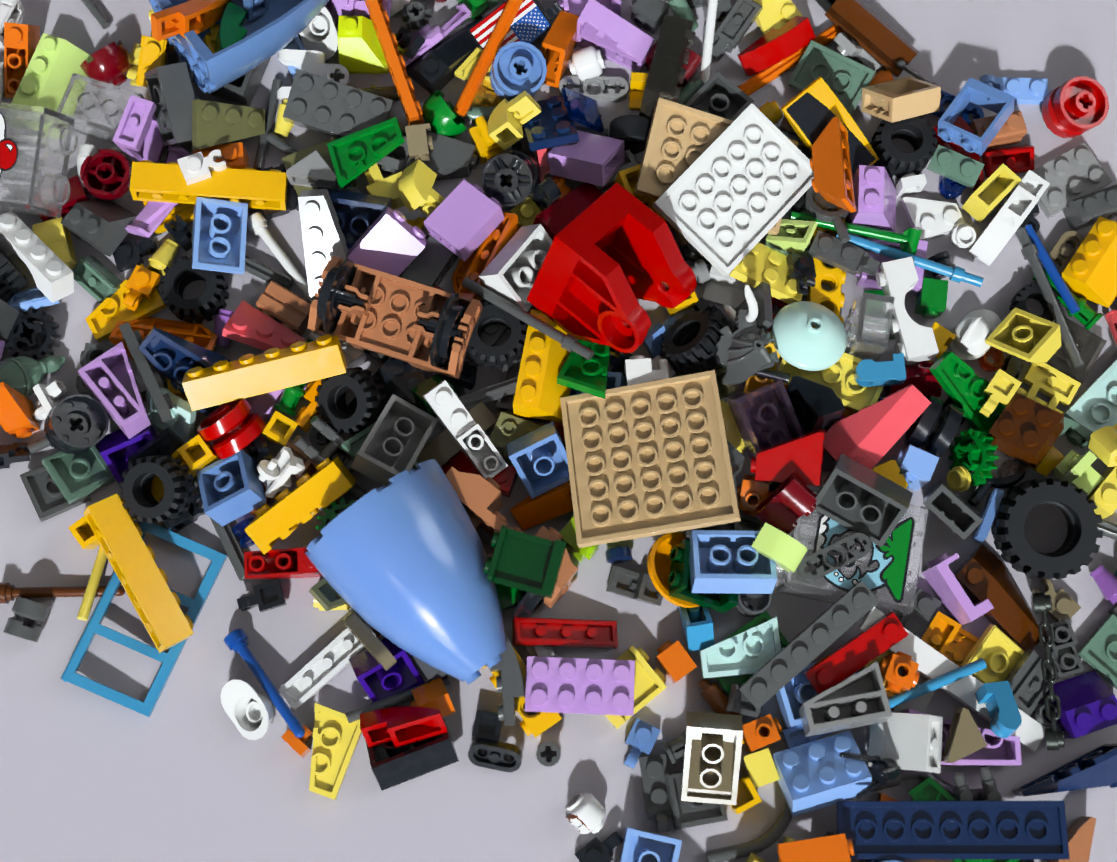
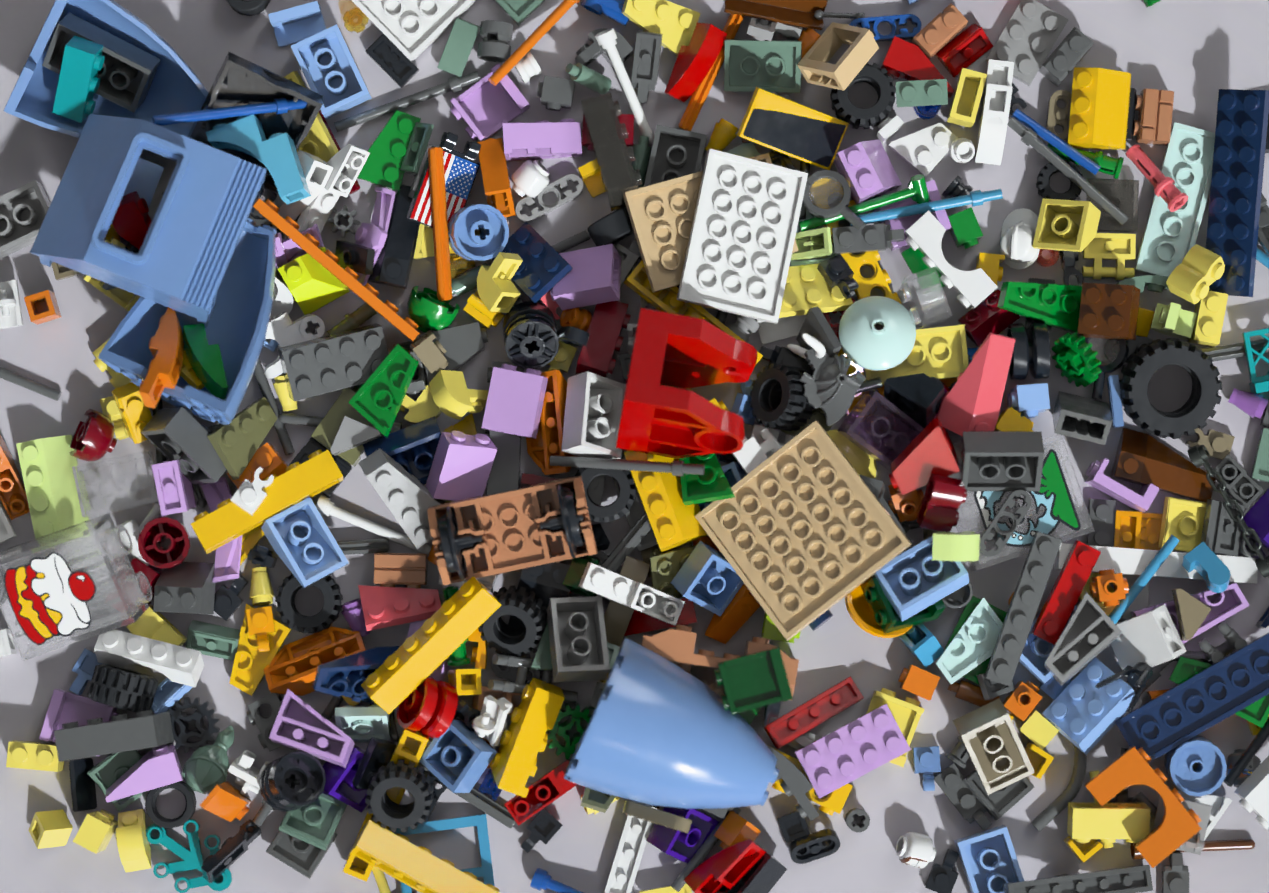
camera: 25 degrees left, 10 degrees up
dark grey plate [119,322,174,423] -> none
clear blue piece [561,87,605,133] -> none
dark grey slope [606,566,663,606] -> none
orange wedge [810,116,856,213] -> none
dark azure leg [854,353,906,387] -> none
medium blue window [938,77,1015,156] -> none
light yellow plate [946,466,971,492] -> none
light yellow plate [979,369,1022,417] -> none

